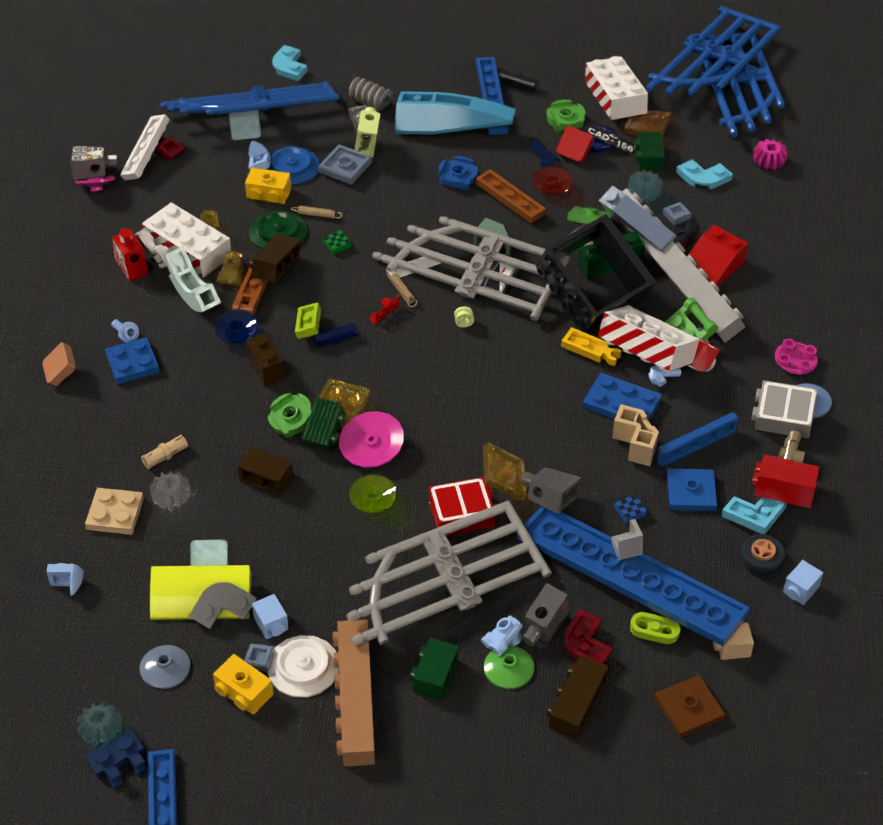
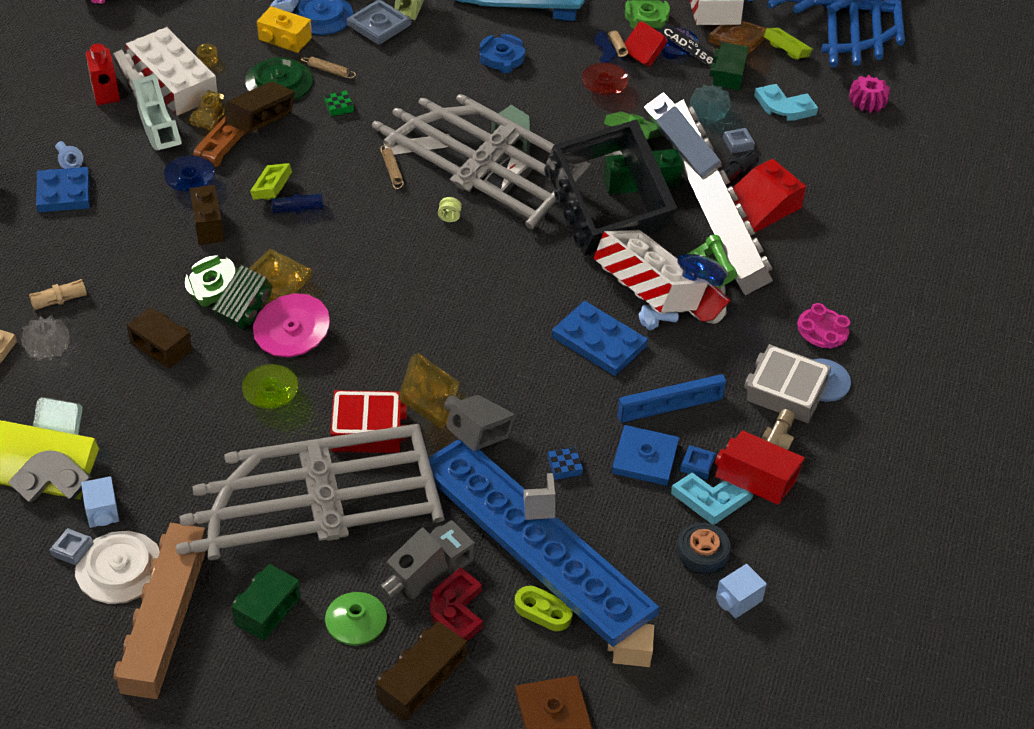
camera: 10 degrees right, 0 degrees up
yellow brick [213,654,274,715] -> none
red piece [370,294,400,325] -> none
dark orange plate [476,169,546,224] -> none
light blue plate [481,615,523,656] -> none
yellow plate [561,327,622,366] -> none
tan brick [612,404,659,466] -> none
none -> dark grey brick [430,520,475,575]
none -> tan piece [608,31,628,57]
none -> clear blue dish [677,254,728,286]
none -> blue tile [680,445,716,480]
none -> lime plate [763,28,813,59]

